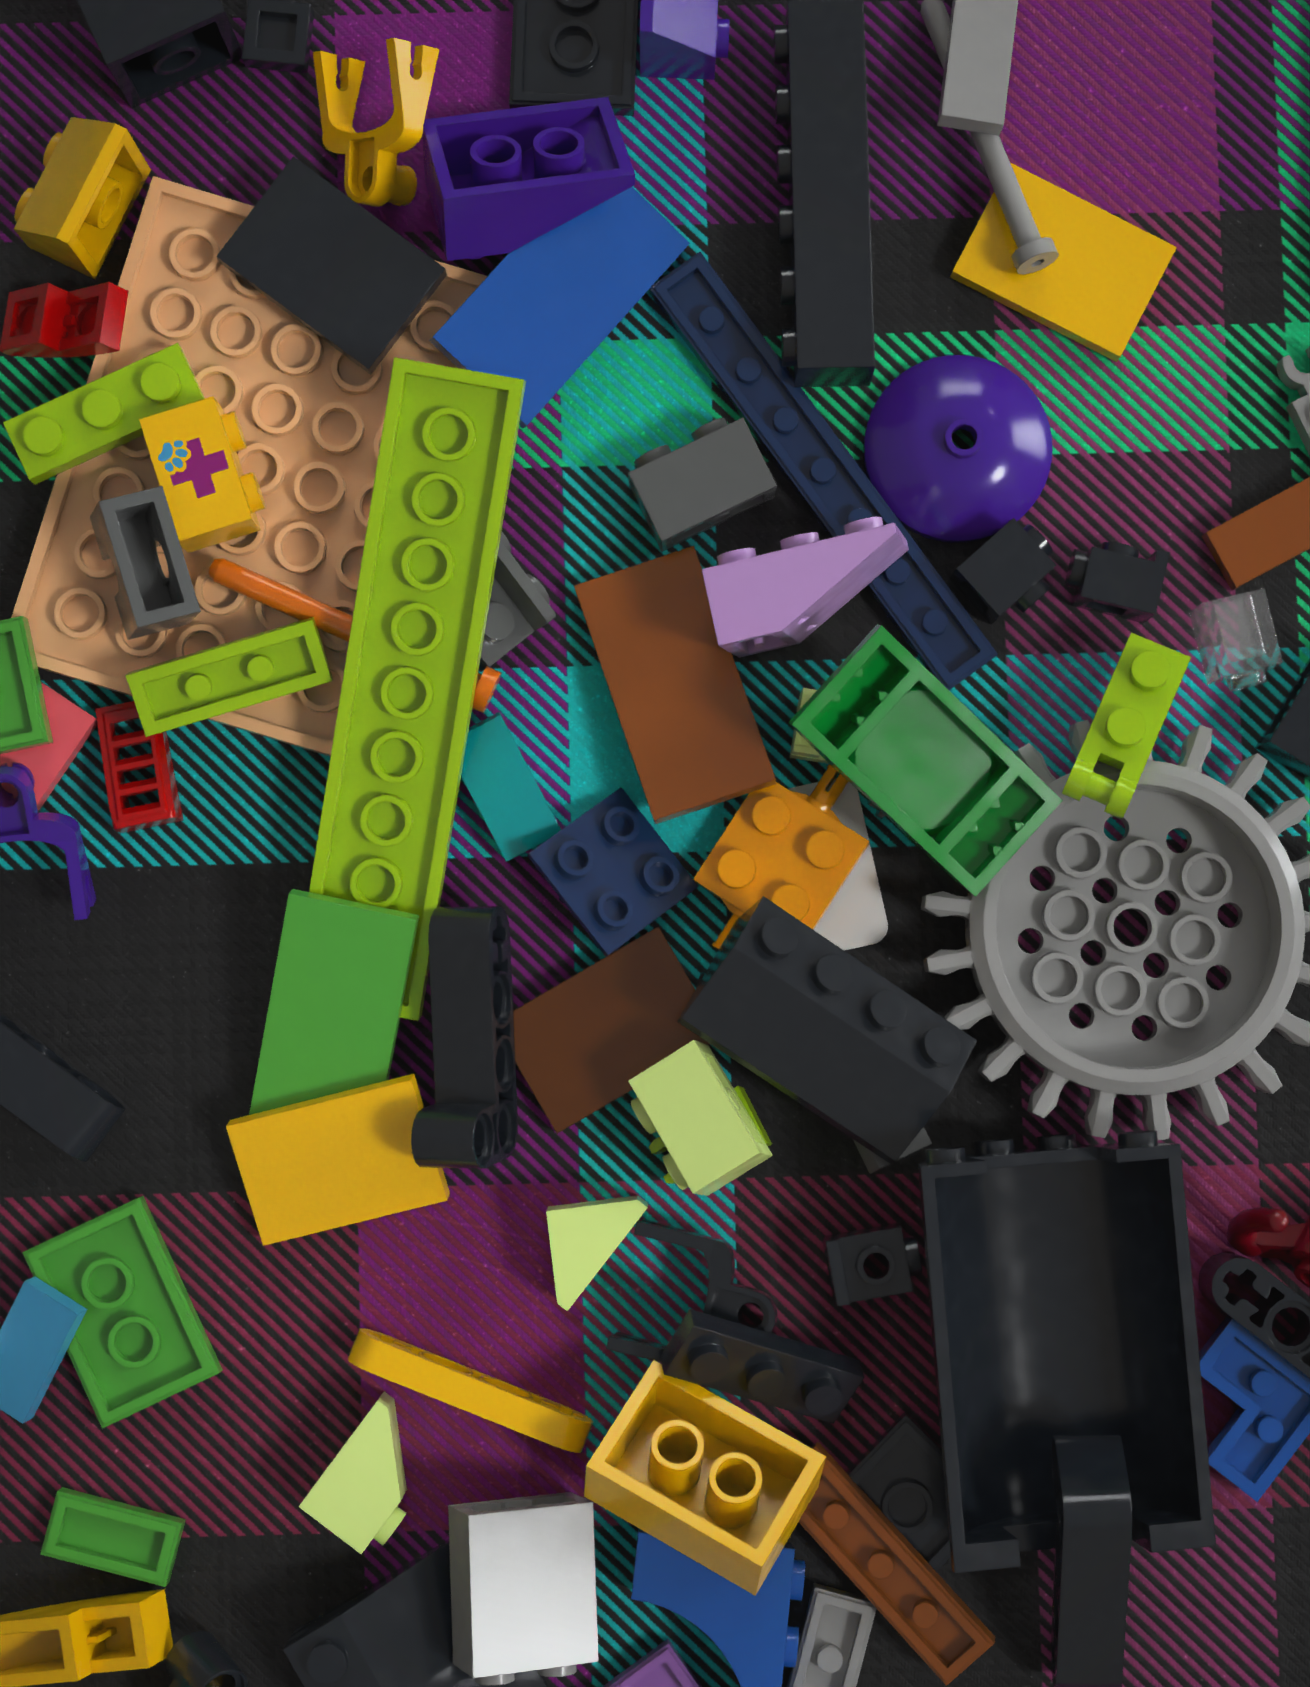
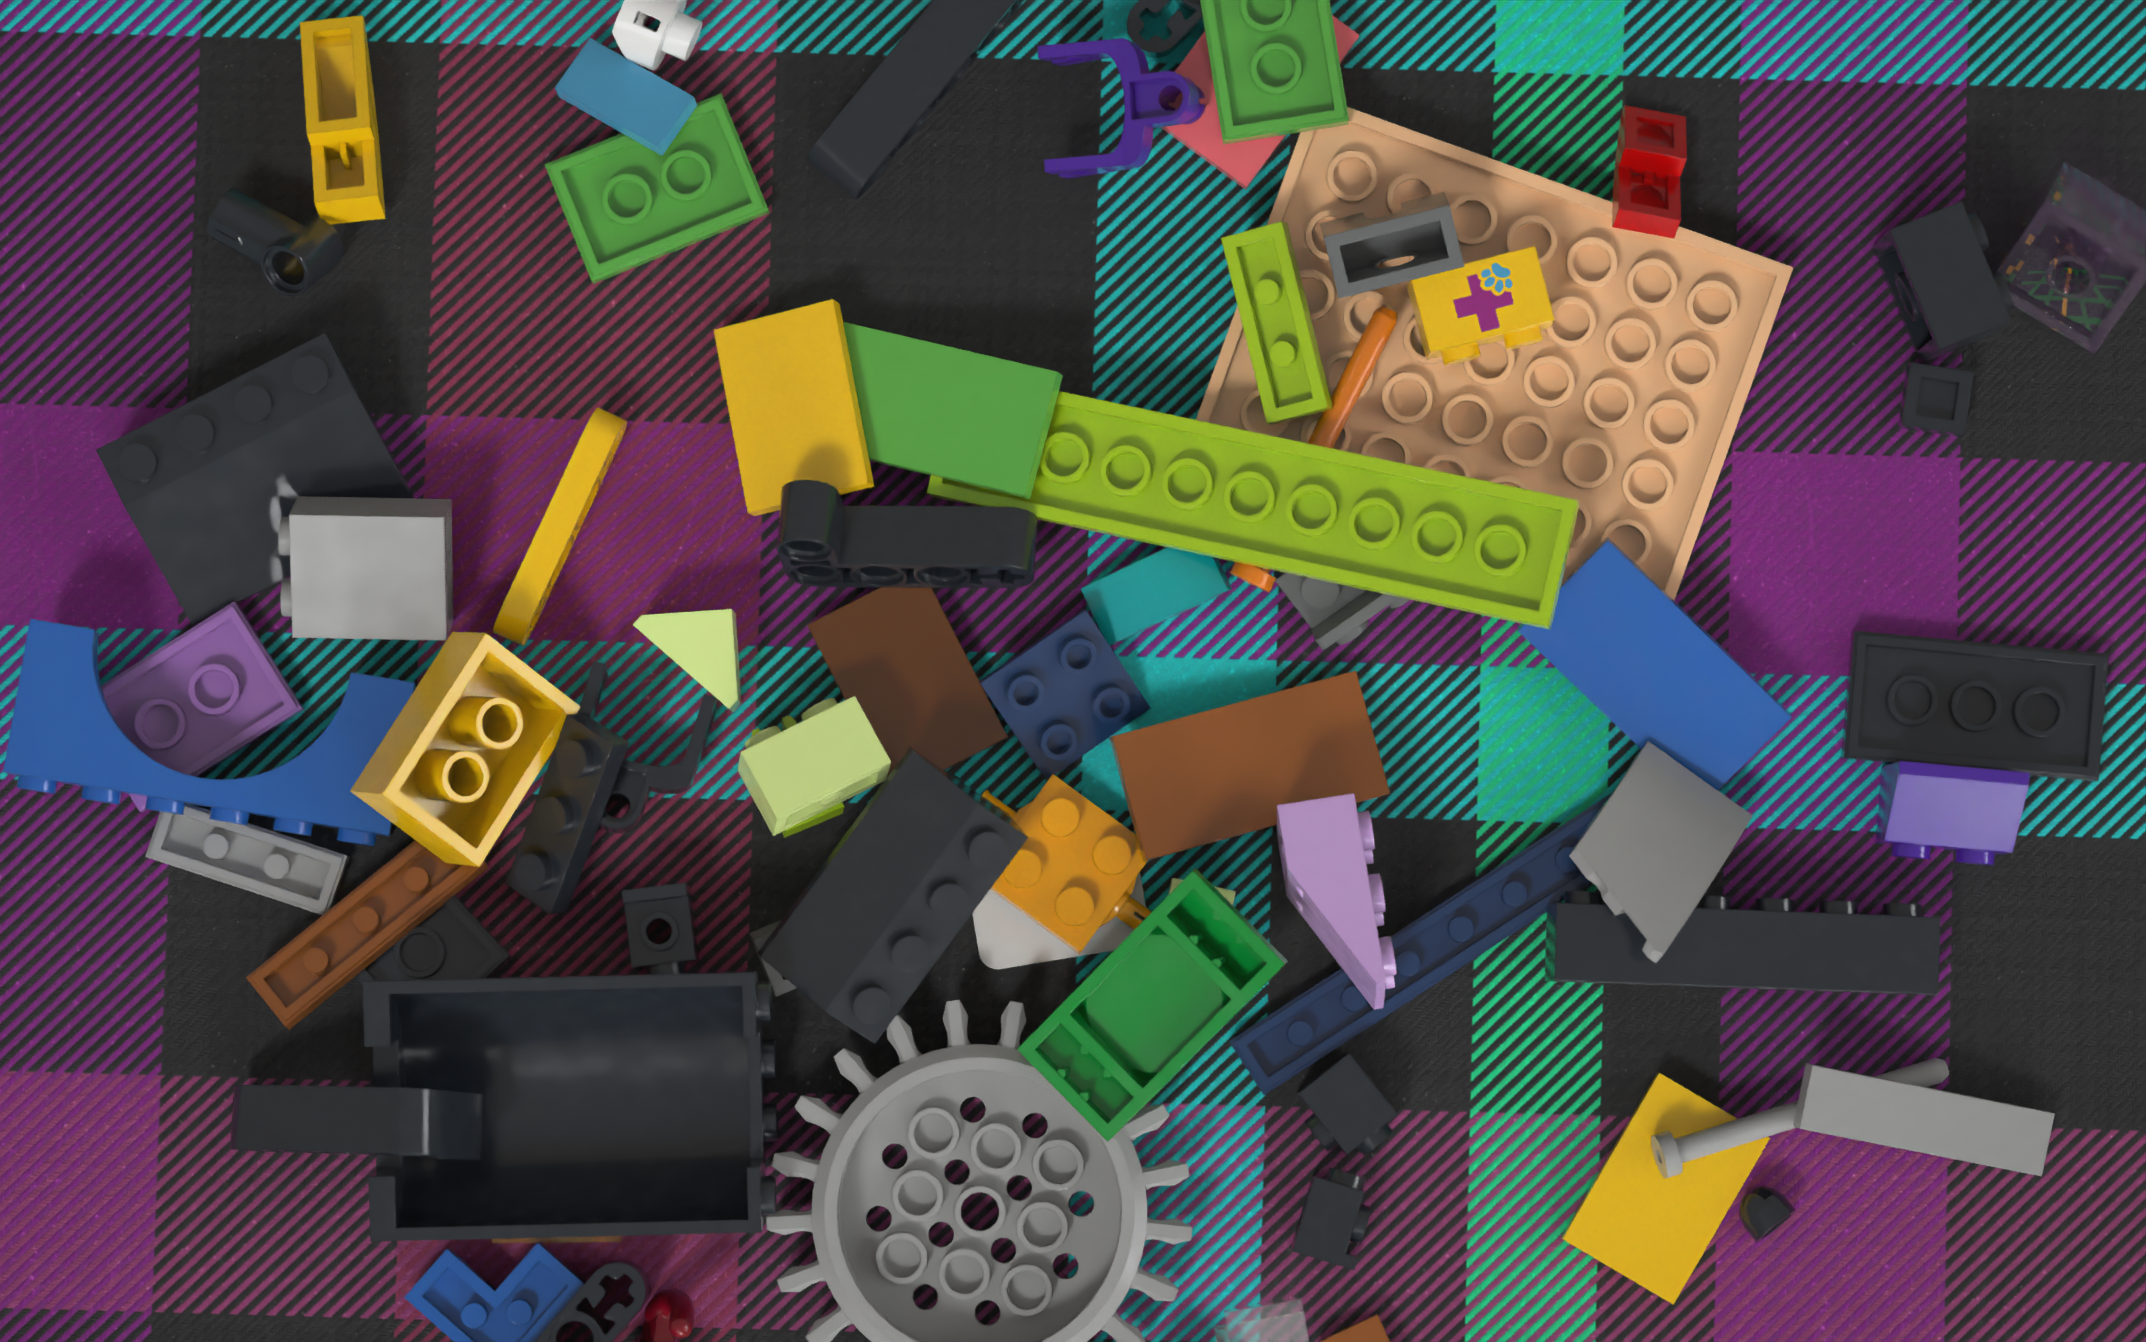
camera: 95 degrees right, 0 degrees up
lime plate [3,343,205,485] -> none
yellow slope [14,117,151,279] -> none
bright green tile [40,1487,186,1587] -> none
red slope [95,701,184,833] -> none
black tile [216,156,447,374] -> none
yellowish green slope [299,1391,407,1554] -> none
yellow piece [313,38,439,207] -> none
dark purple slope [422,97,635,261] -> none
dark grey brick [628,418,777,552] -> none
dark purple dish [863,355,1053,543] -> none
lime plate [1061,632,1191,819] -> none
none -> light grey slope [1569,741,1753,963]
none -> black hinge [1739,1186,1796,1243]

